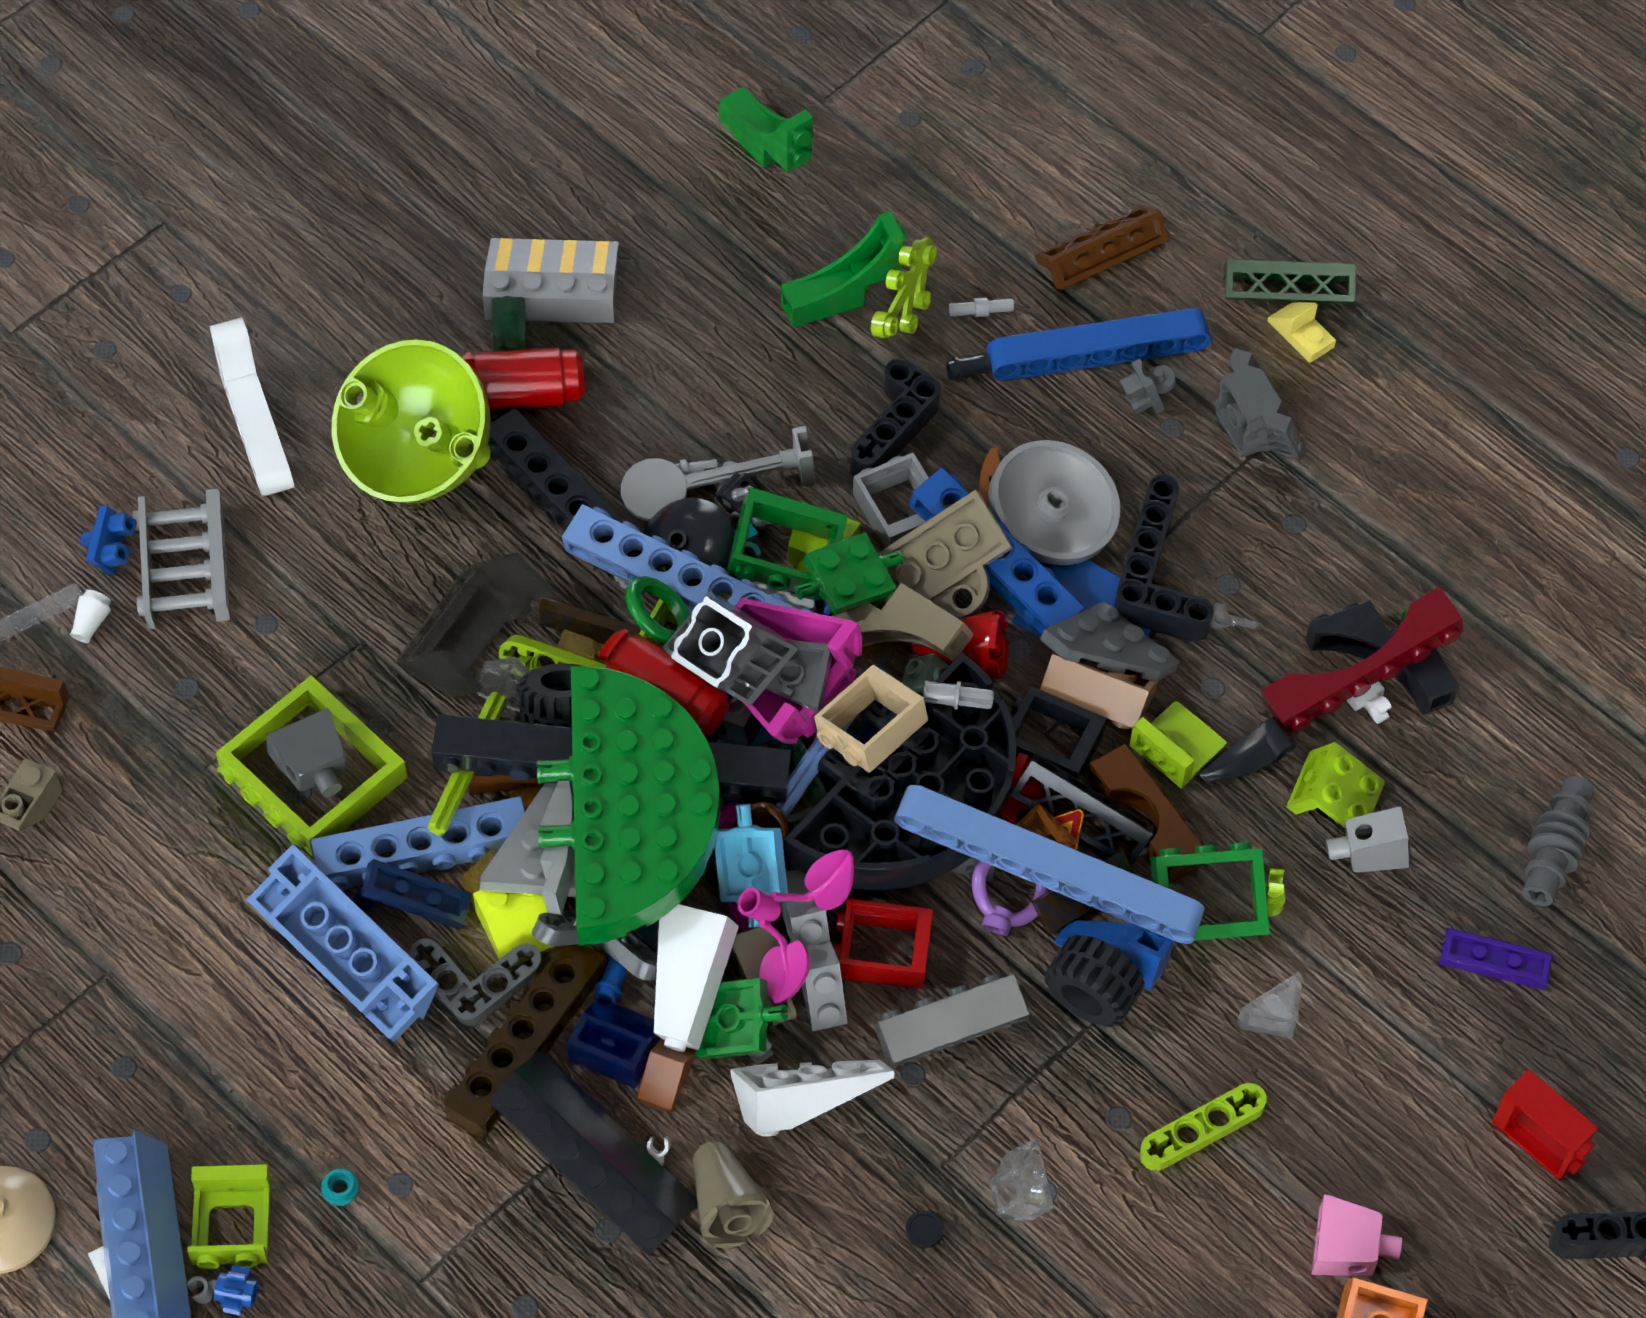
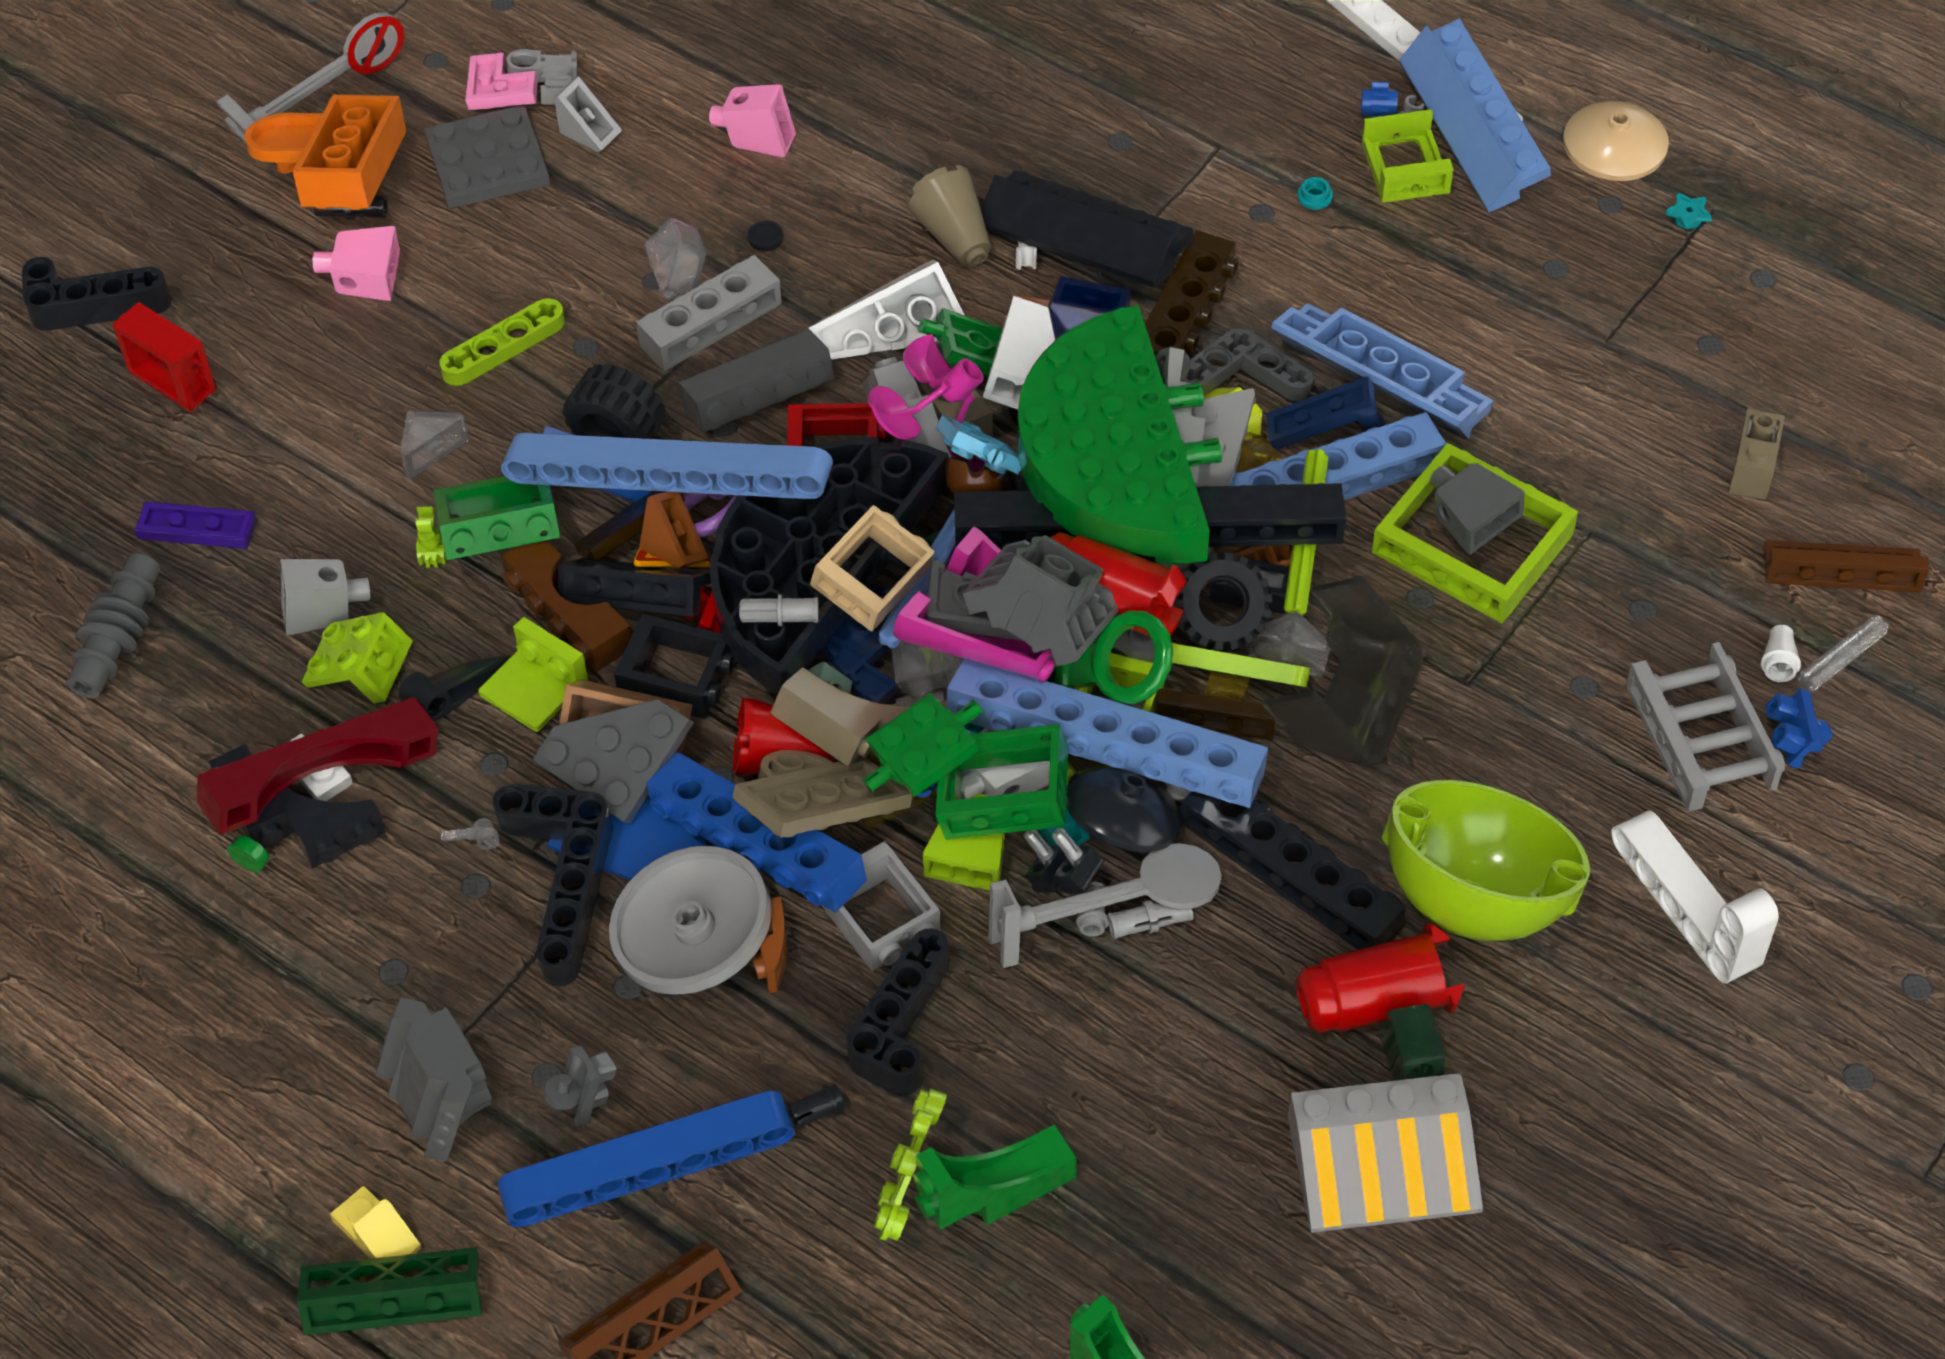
camera: 175 degrees right, 5 degrees down
light grey bar [948,297,1014,318] -> none
none -> light grey brick [636,255,782,372]

